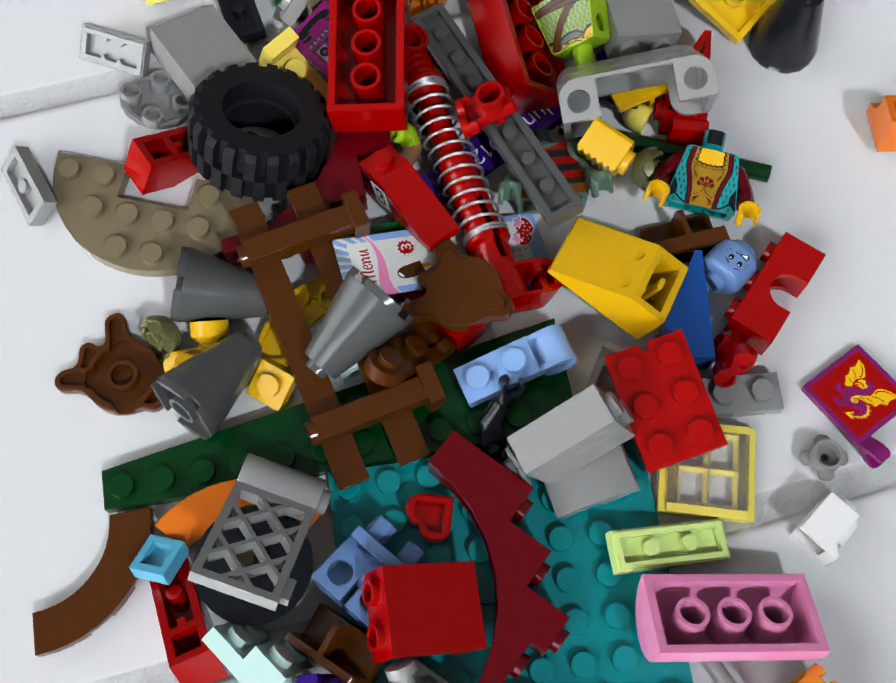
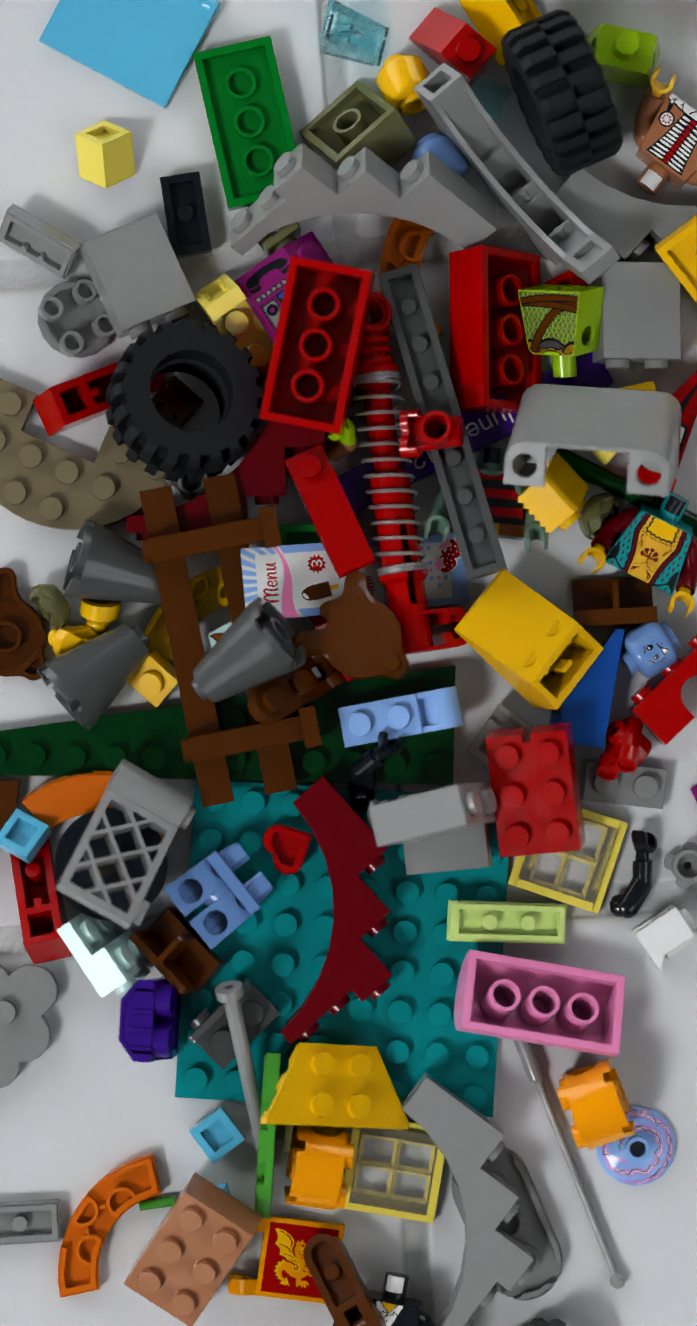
camera: 15 degrees right, 20 degrees up
red panel [362,561,487,663] -> none
none -> black arm [610,830,657,918]

